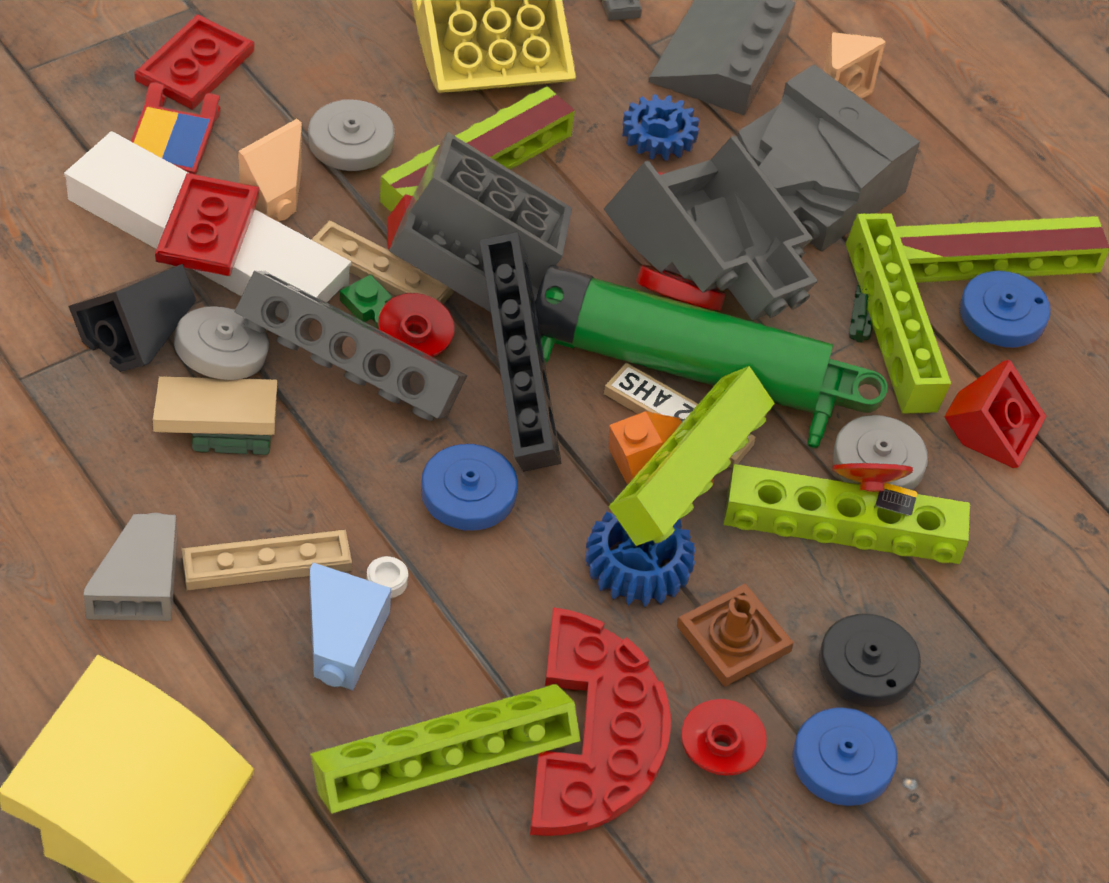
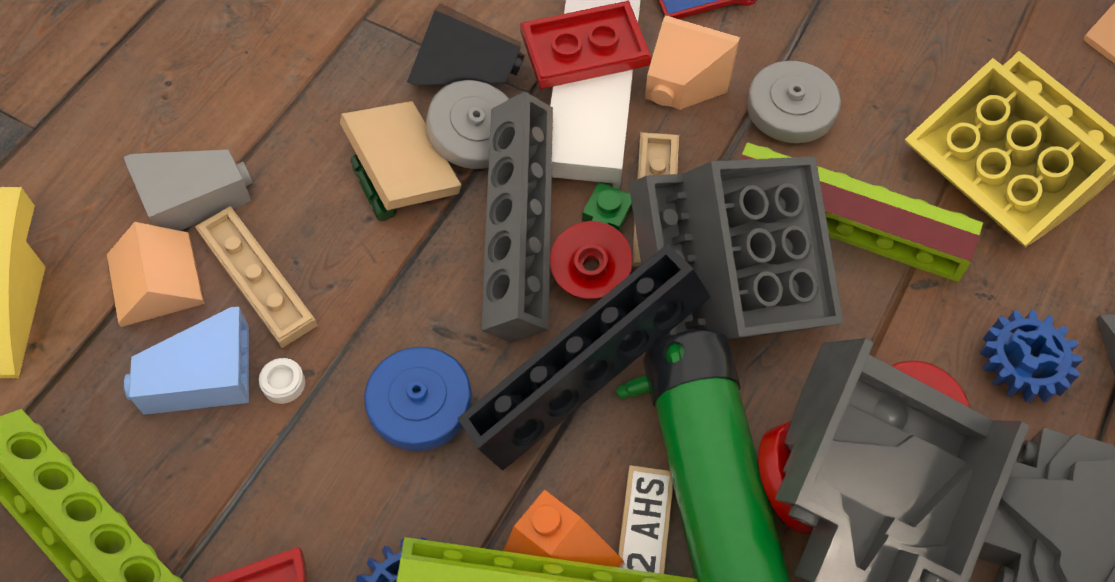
camera: 70 degrees right, 10 degrees up
none -> light nougat slope [107,222,205,327]

